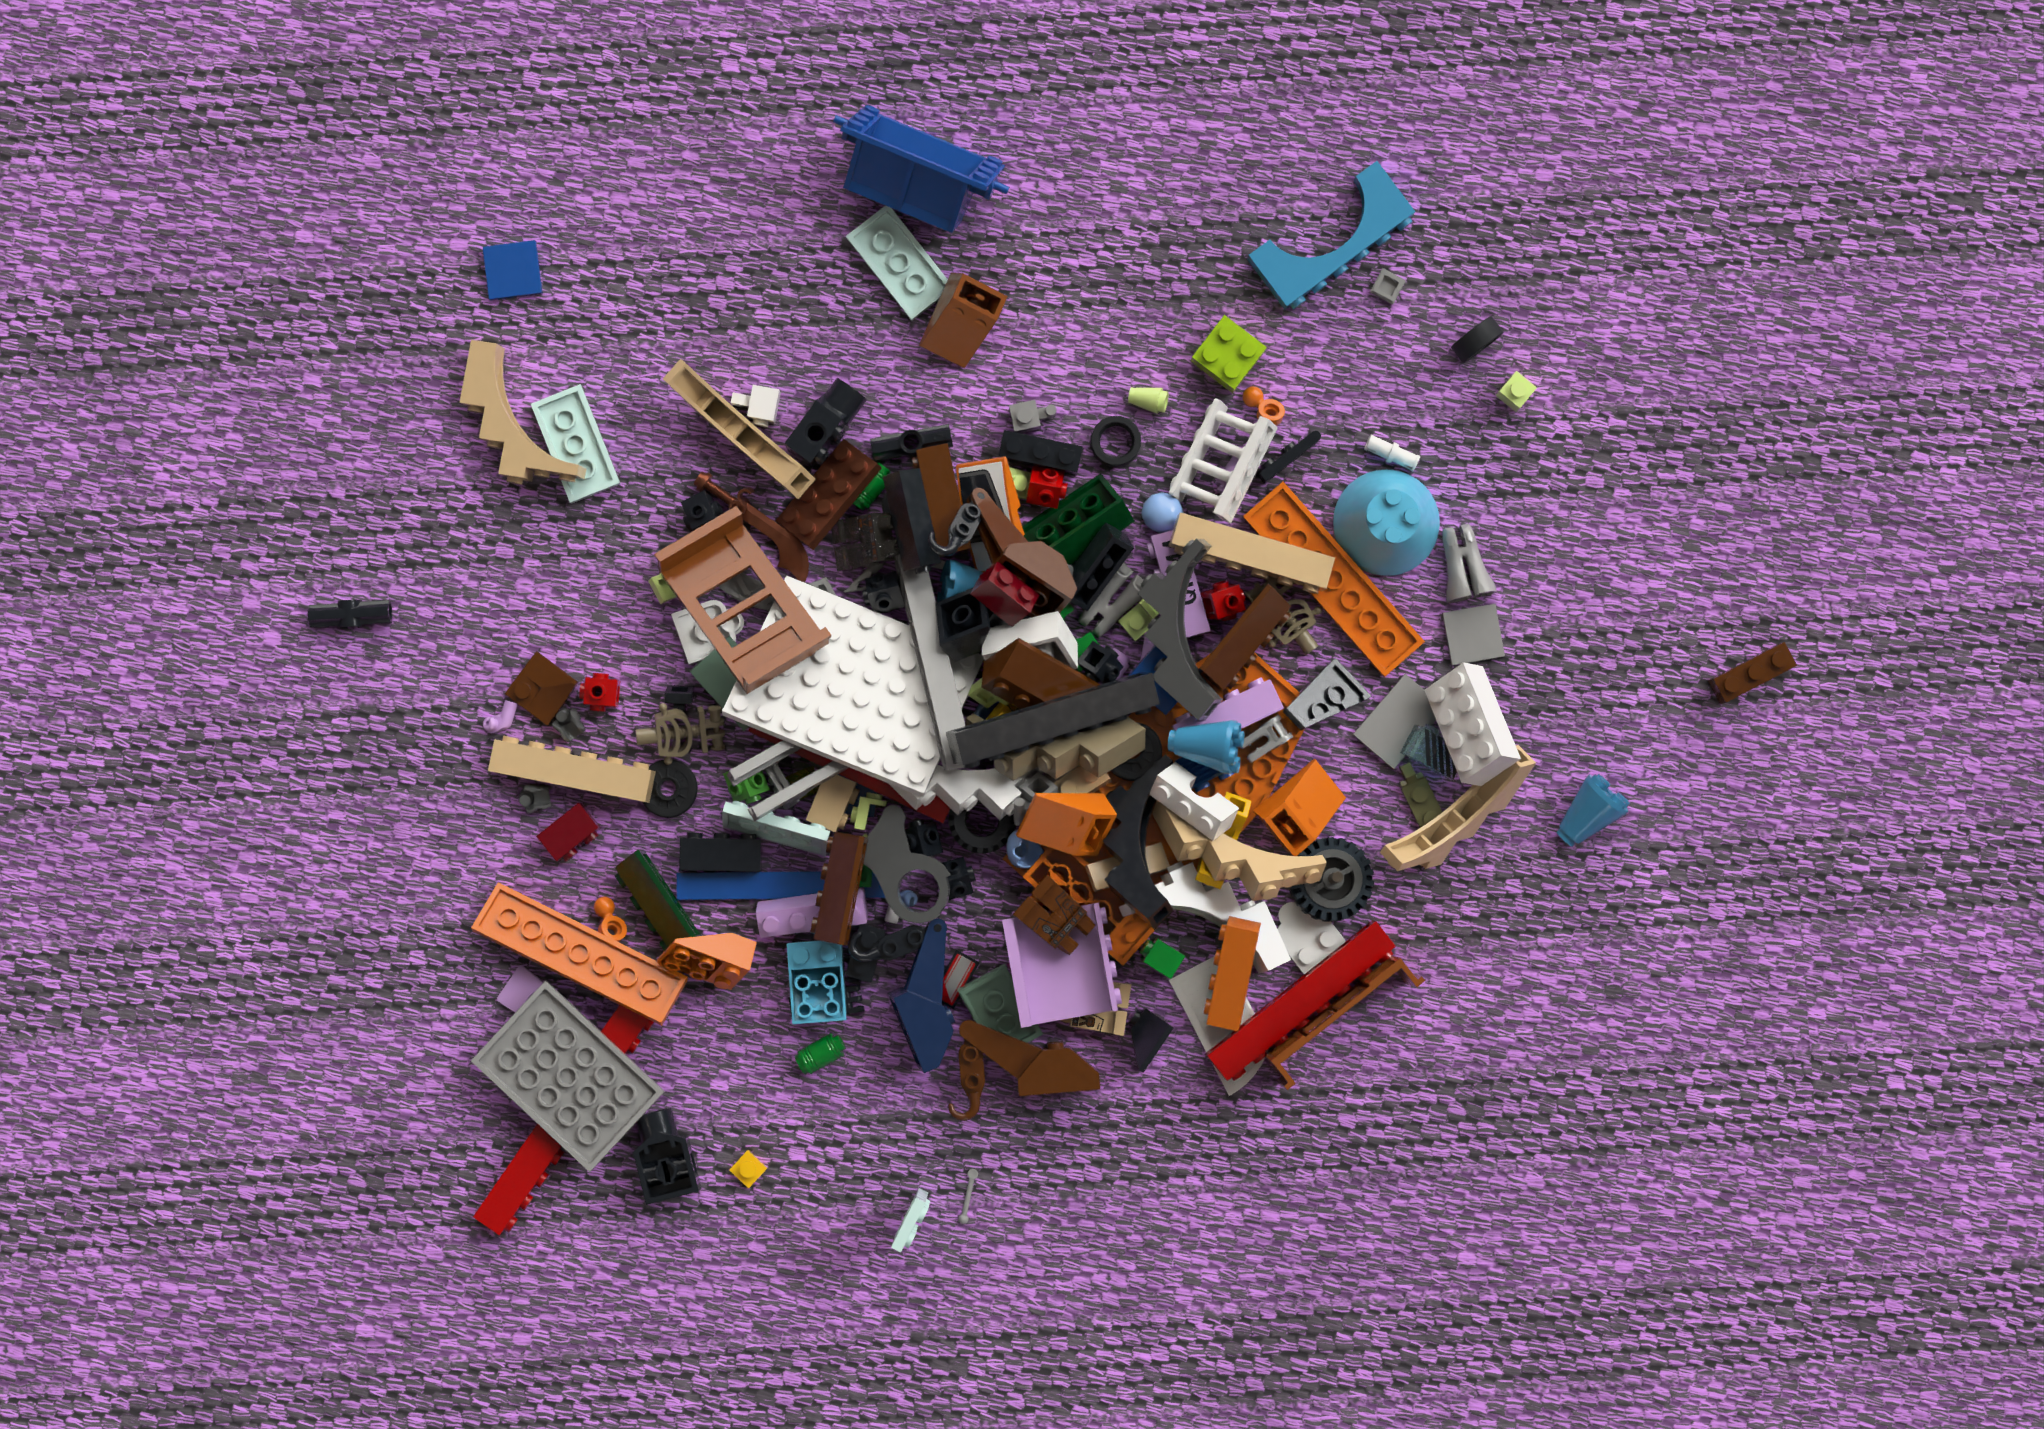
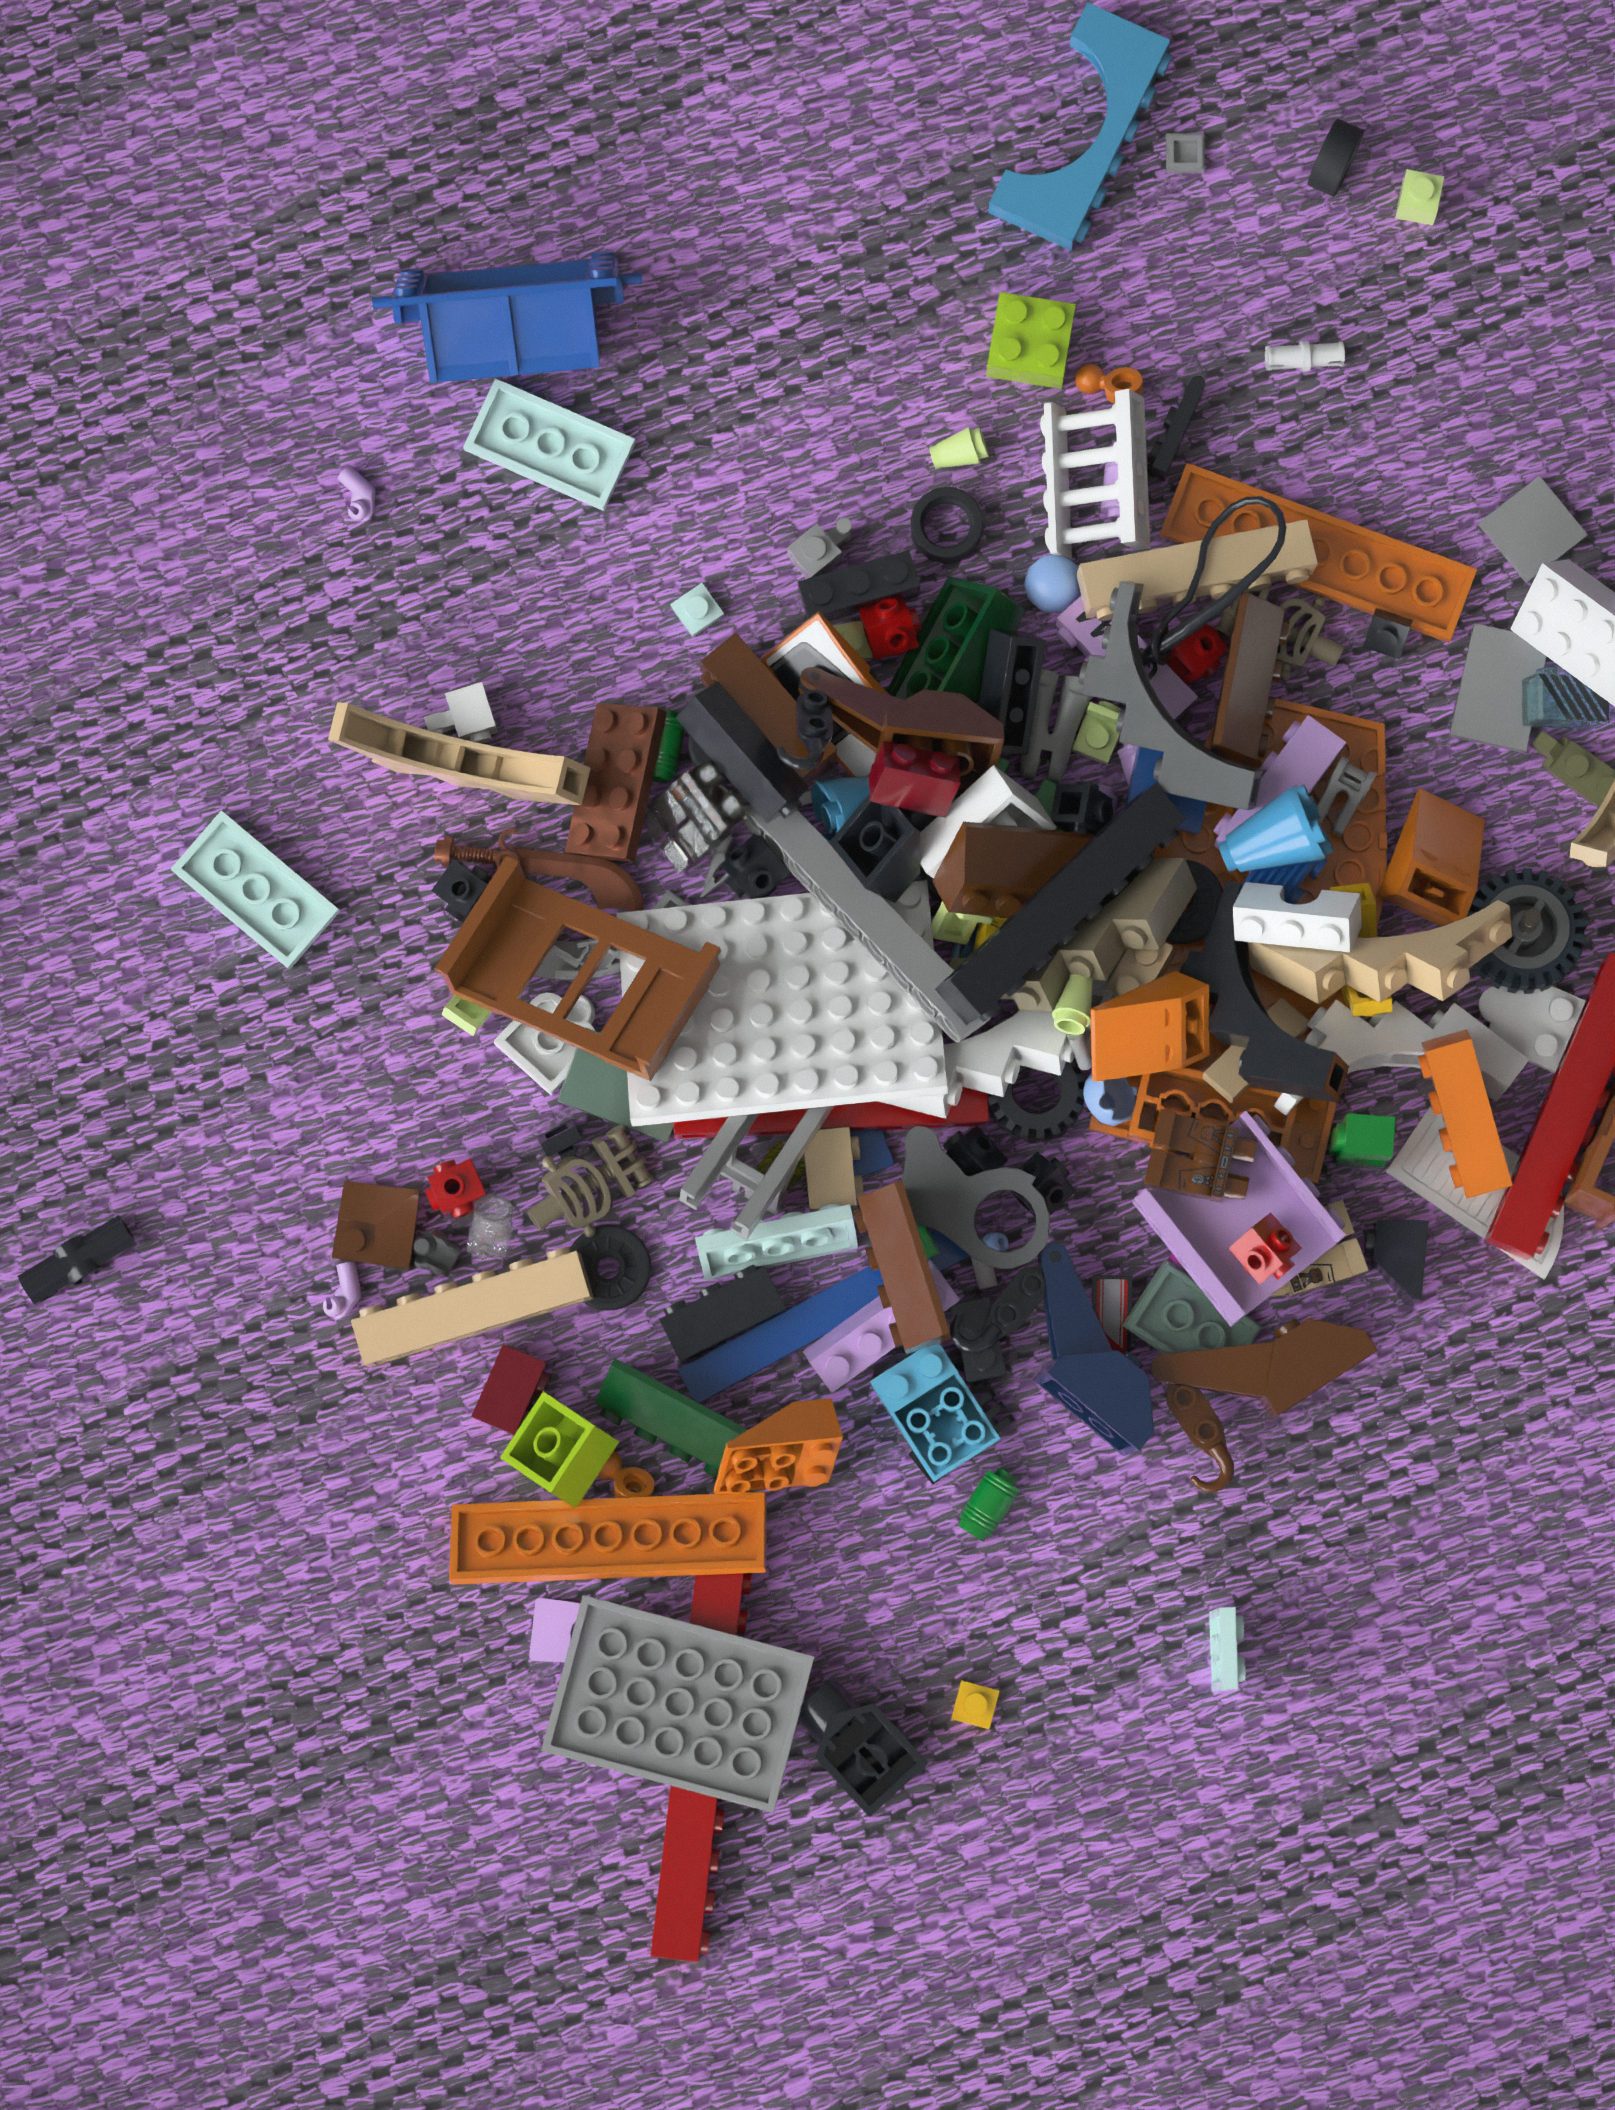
camera: 20 degrees left, 5 degrees down
tan arch [459,340,586,485] -> none
blue tile [483,240,543,301] -> none
dark grey arm [518,784,552,814] -> none
bright green brick [723,771,770,805] -> none
black brick [784,378,867,469] -> none
yellowish green bracket [850,792,887,830] -> none
black piece [870,424,953,462] -> none
dark orange slope [919,273,1008,368] -> none
light grey hinge [958,1169,978,1224] -> none
wing [1283,658,1372,730] -> none
medium azure cone [1333,469,1440,576] -> none
light grey piece [1442,523,1497,603] -> none
none -> lavender arm [338,465,376,521]
none -> clear piece [467,1195,514,1261]
none -> lime brick [500,1391,620,1508]
none -> light aqua plate [670,583,724,637]
none -> yellowish green cone [1052,974,1093,1035]
none -> black piece [1140,496,1287,667]
none -> red brick [1228,1212,1302,1284]
none -> black plate [1363,608,1413,659]

